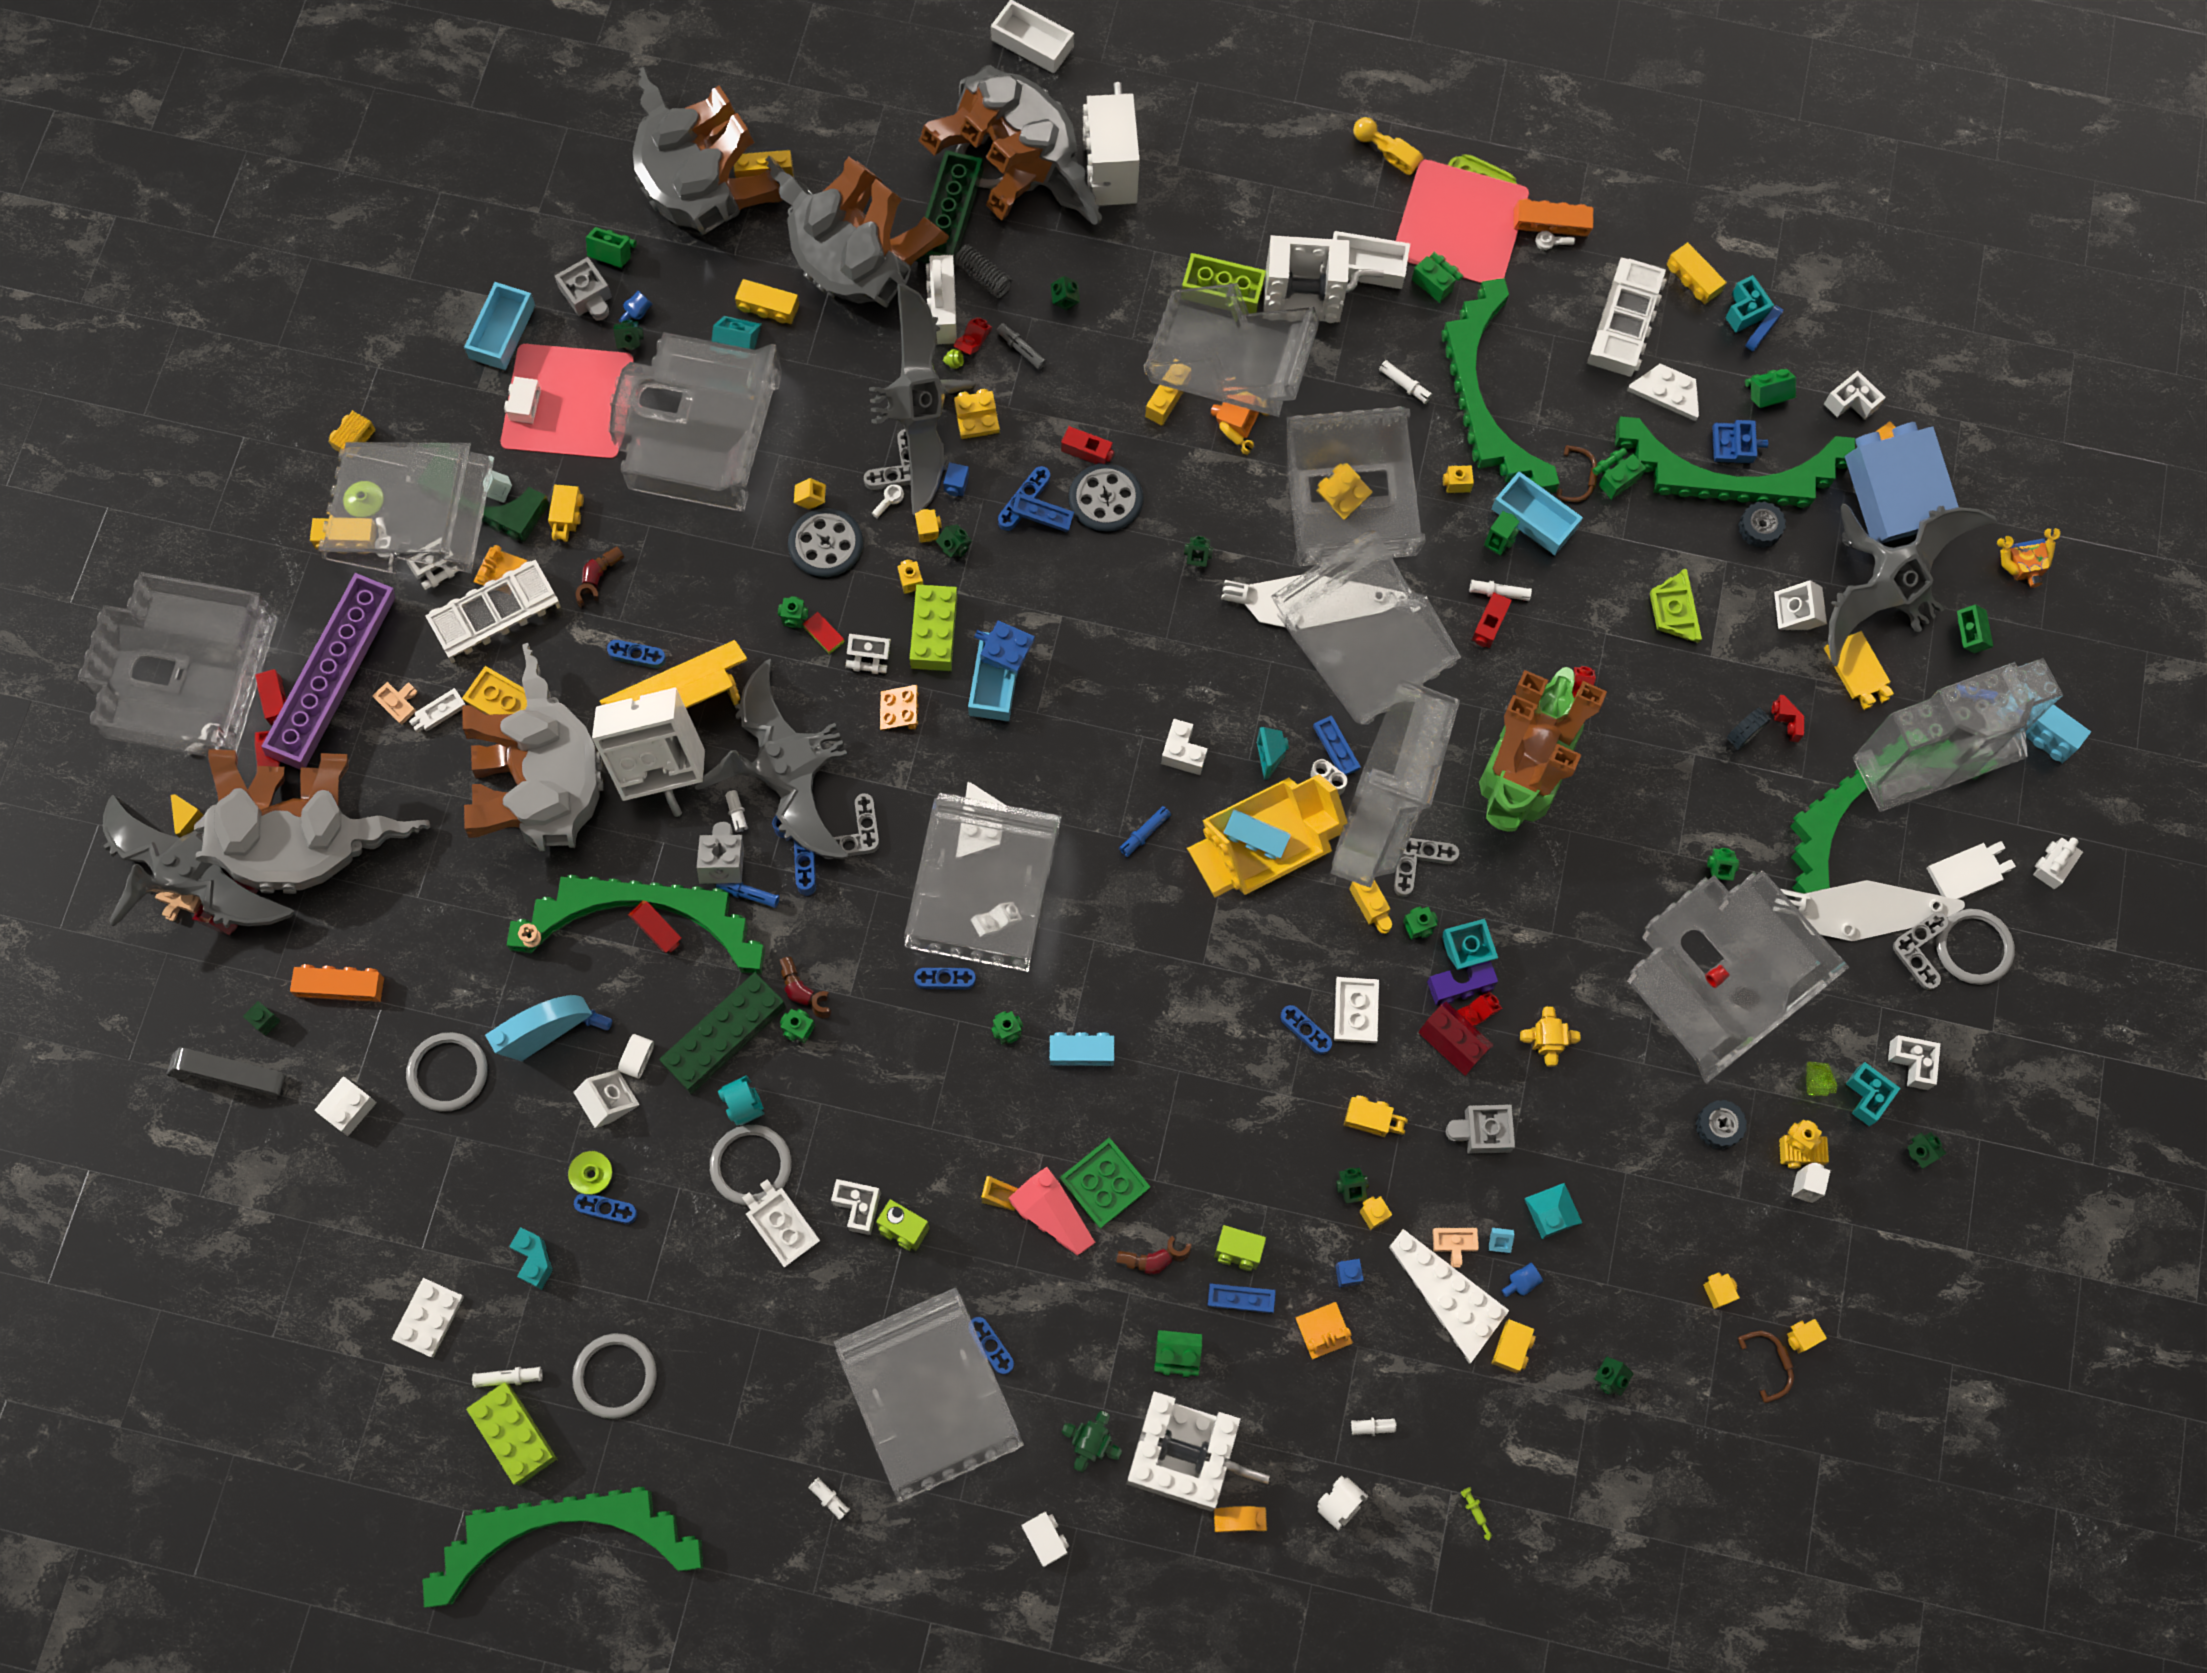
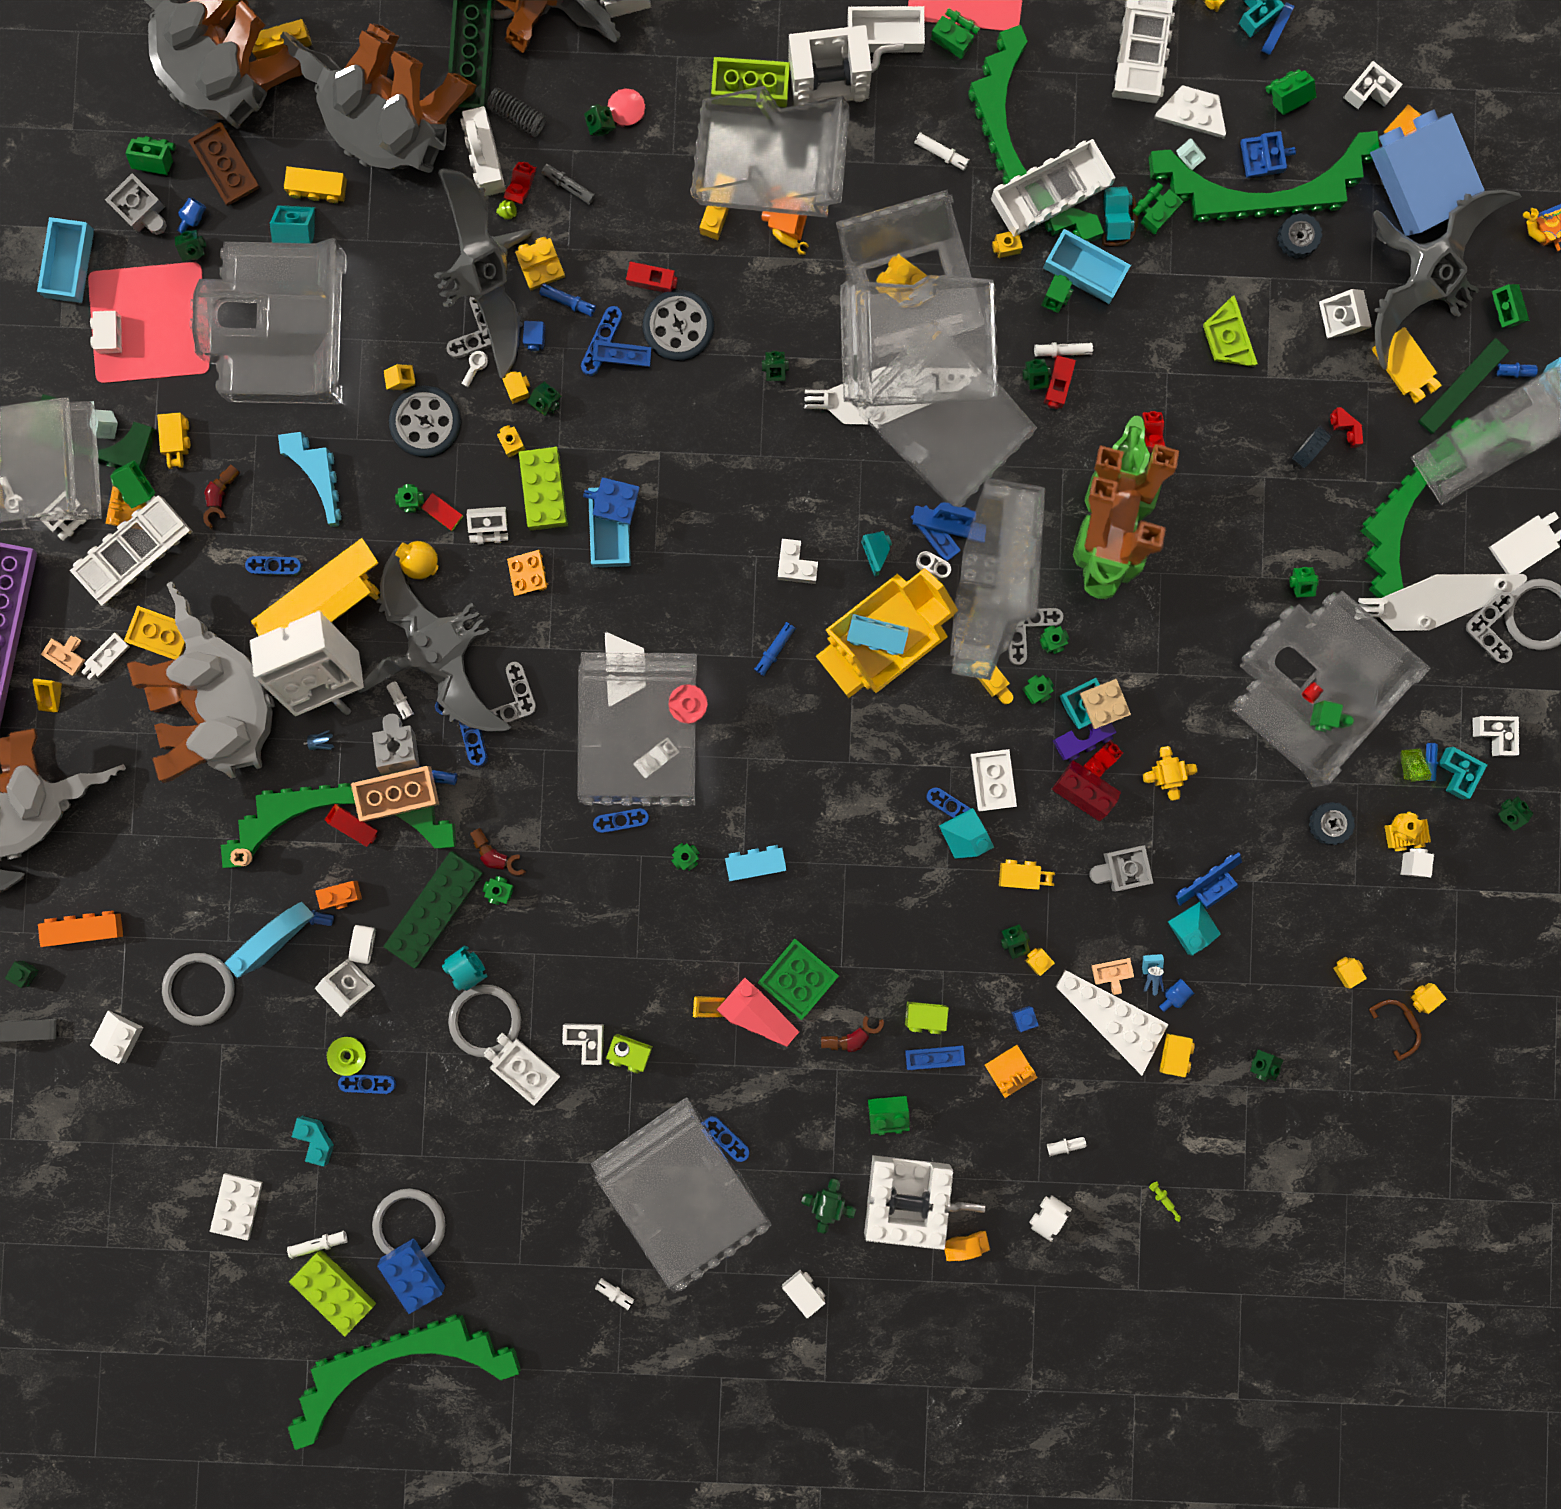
camera: 10 degrees left, 15 degrees up
none -> yellow slope [33,679,62,712]
none -> green brick [110,460,156,509]
none -> reddish brown plate [188,122,260,207]
none -> medium azure arch [278,432,341,527]
none -> flat silver piece [304,730,334,750]
none -> orange brick [316,881,362,910]
none -> light nougat brick [351,766,439,822]
none -> blue brick [377,1238,445,1314]
none -> yellow brick [395,541,439,579]
none -> blue pin [539,283,596,317]
none -> coral dish [608,88,645,127]
none -> coral tile [668,684,708,723]
none -> clear panel [840,275,999,407]
none -> blue bracket [913,503,986,542]
none -> teal slope [939,808,994,858]
none -> white window [991,139,1116,237]
none -> dark green brick [1022,359,1051,390]
none -> green brick [1040,625,1069,654]
none -> tan plate [1080,679,1131,729]
none -> teal brick [1103,186,1134,240]
none -> flat silver piece [1144,966,1164,996]
none -> light aqua panel [1176,138,1206,170]
none -> blue bracket [1176,852,1242,909]
none -> green brick [1310,701,1354,733]
none -> dark green tile [1418,338,1510,434]
none -> blue axle [1423,743,1439,781]

